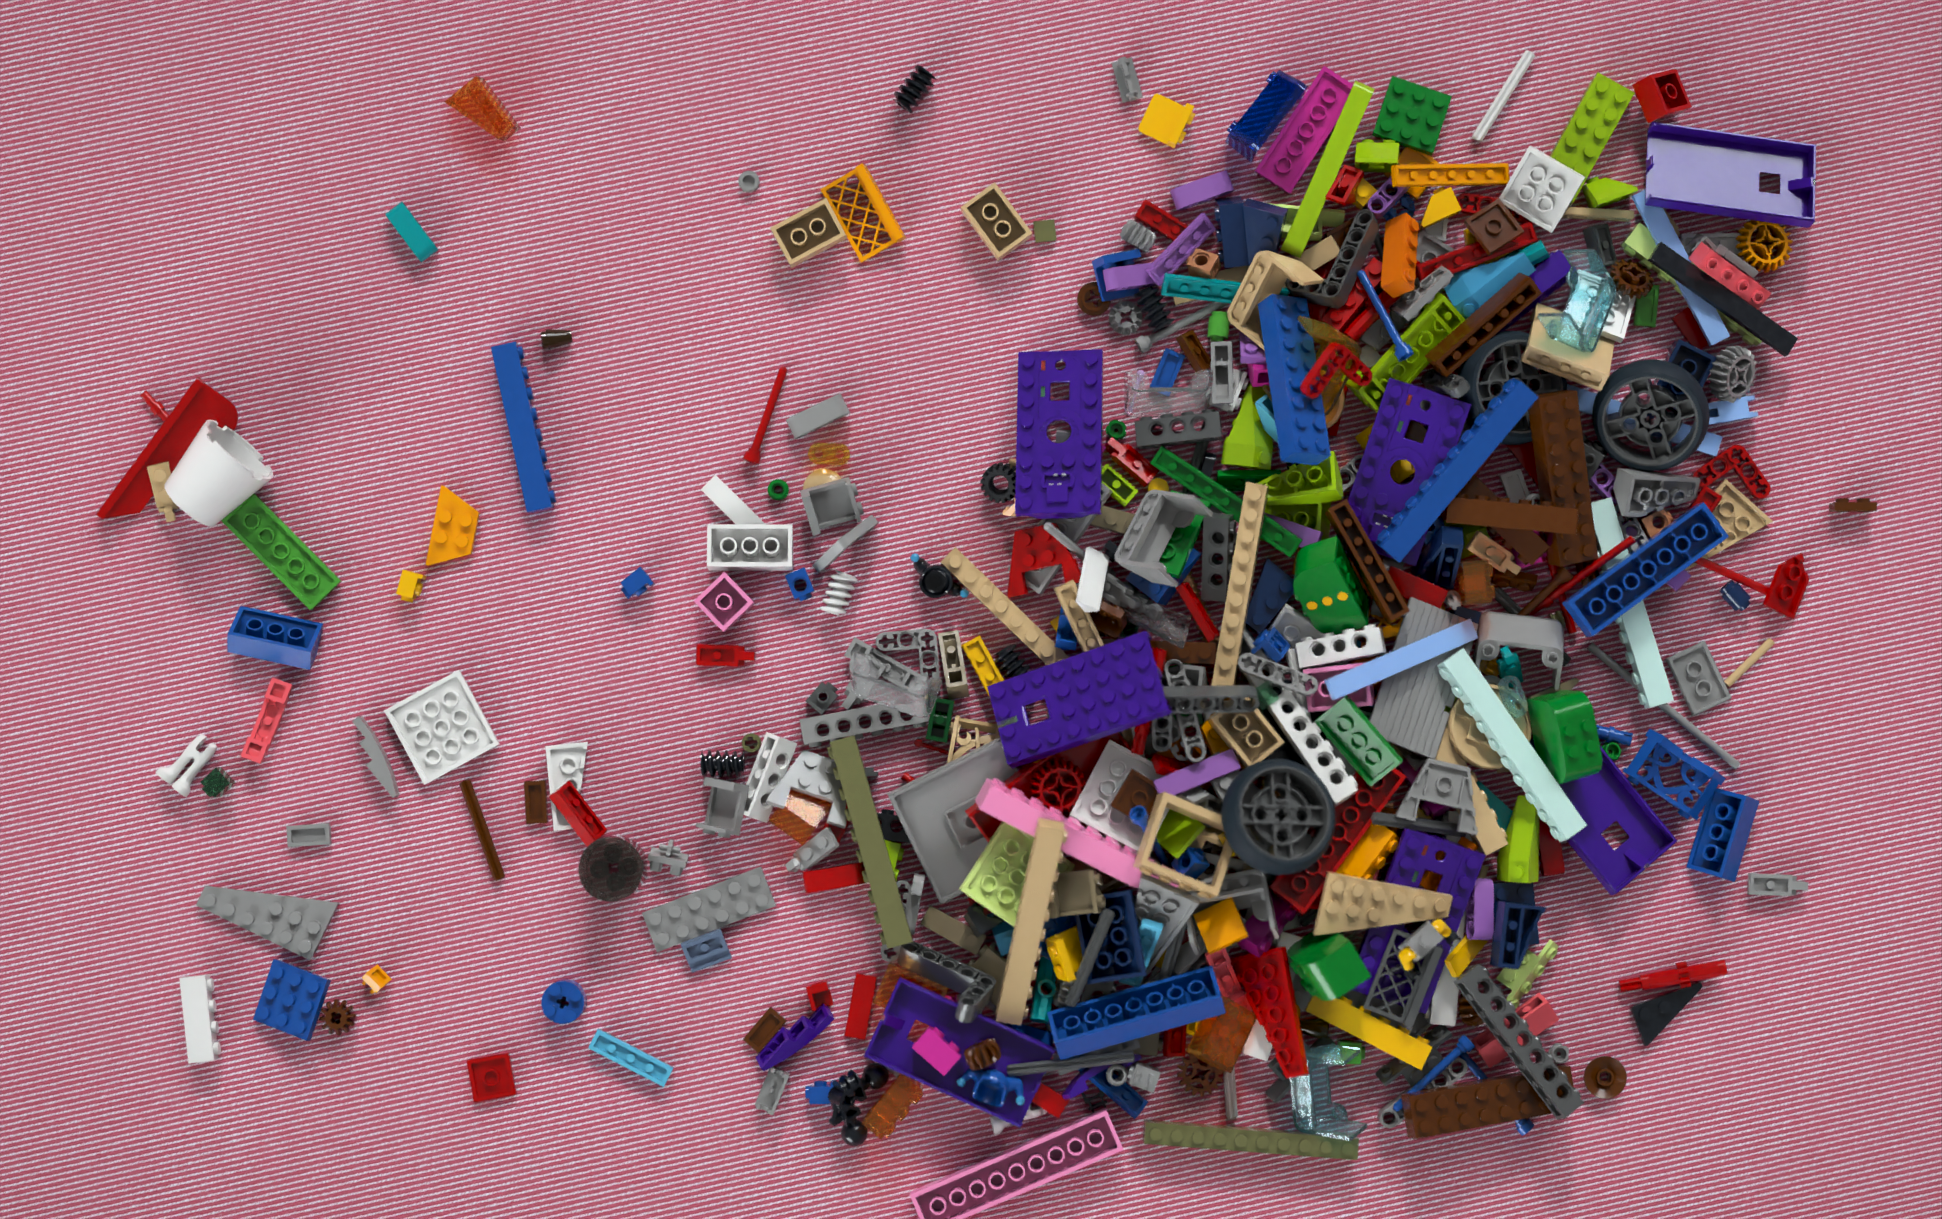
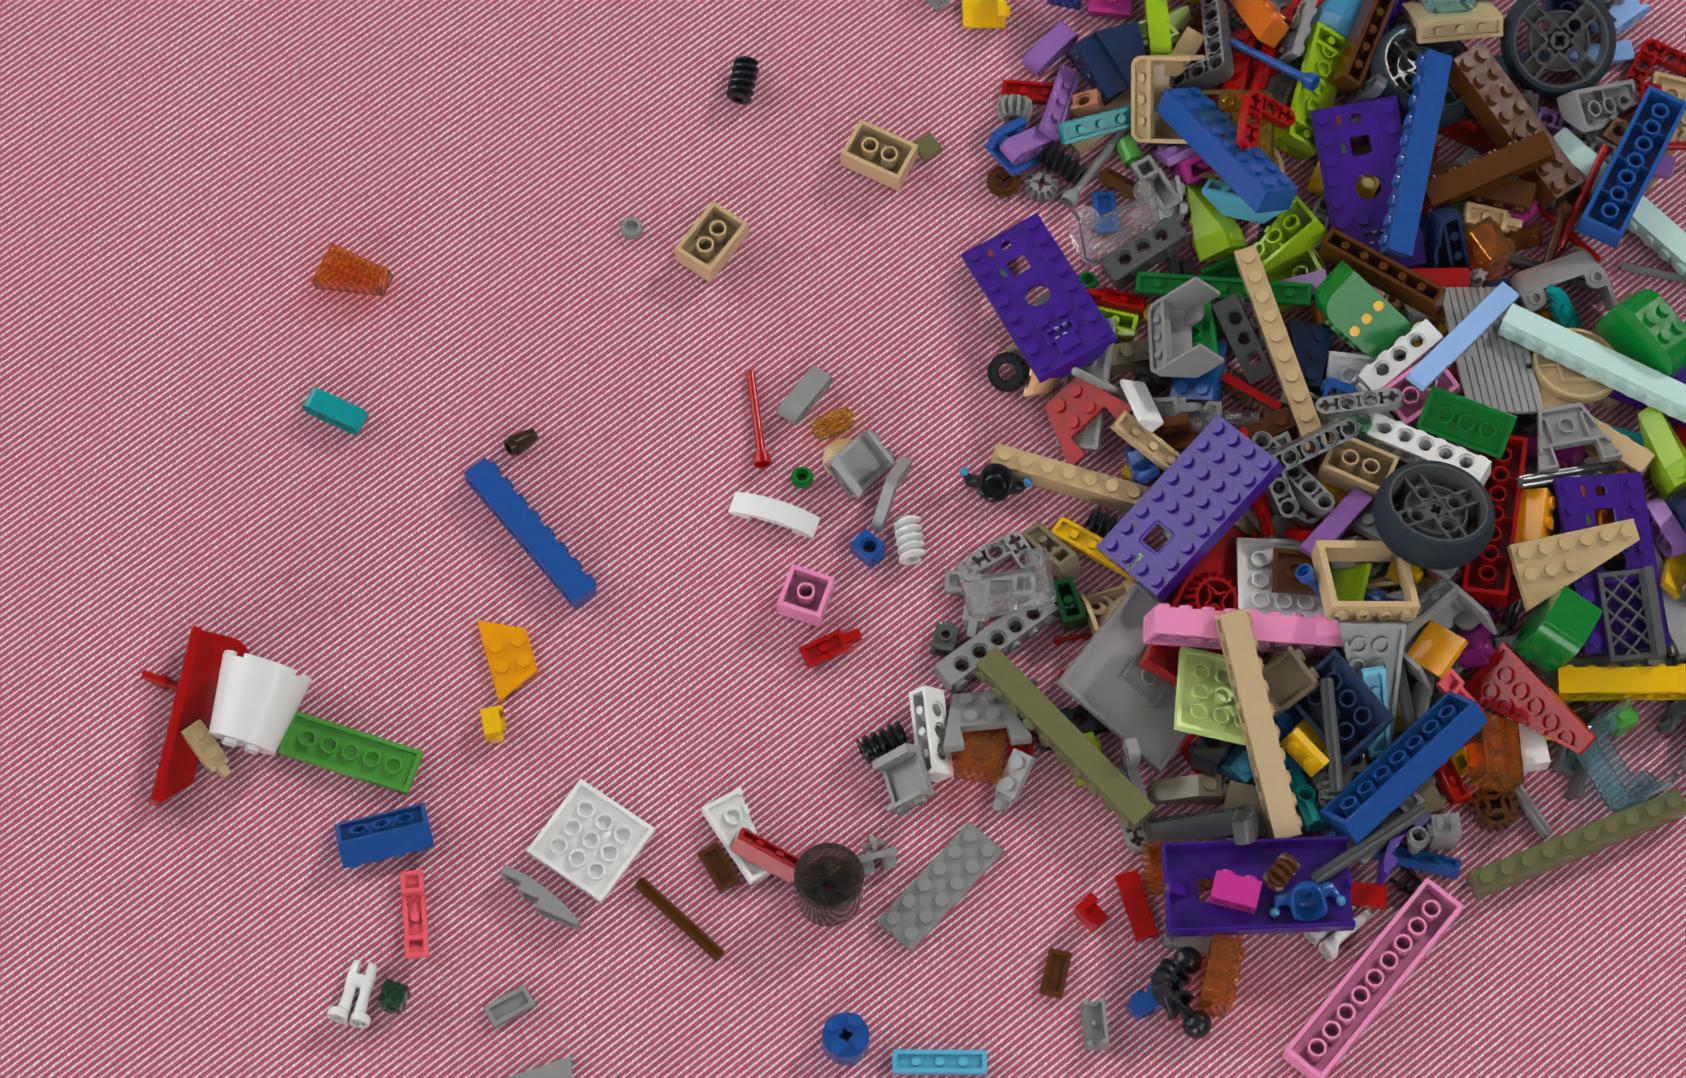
camera: 25 degrees left, 20 degrees down
blue brick [620,567,655,599] -> none
sand blue plate [681,928,732,973] -> none
white slope [707,524,793,571] -> none
olive bush [742,733,761,752] -> none
dark purple slope [756,1003,835,1071] -> none
red beam [802,862,865,893] -> none
light orange fence [820,163,906,263] -> none
torso [1398,919,1460,982] -> none
clear light blue plate [1498,675,1528,718] -> none

